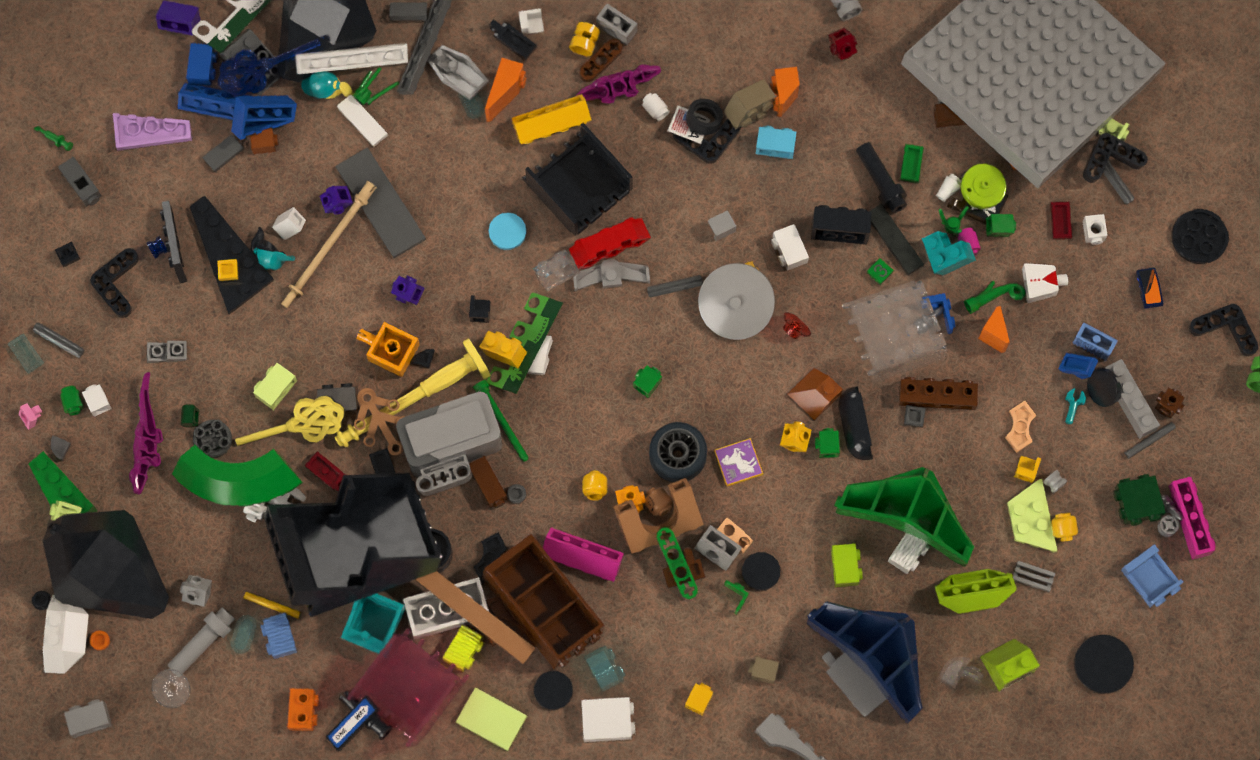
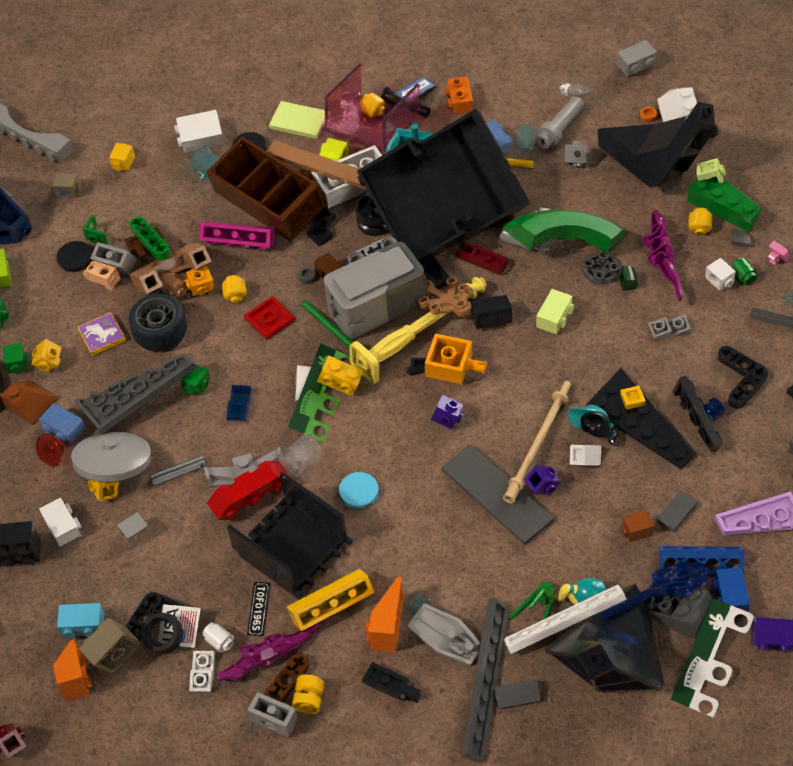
camera: 175 degrees right, 20 degrees down
blue wedge [231,95,297,140] -> none
light yellow piece [235,396,344,446] -> none
white tile [337,95,388,147] -> none
black panel [469,295,491,323] -> none
white panel [519,9,544,35] -> none
none -> medium blue brick [39,403,86,445]
none -> dark grey wing [74,353,196,434]
none -> white slope [189,651,216,692]
none -> clear blue slope [226,385,252,421]
none -> red tile [243,296,296,340]
none -> black sticker [247,582,270,636]
none -> yellow head [359,93,386,119]
none -> yellow head [688,208,712,236]

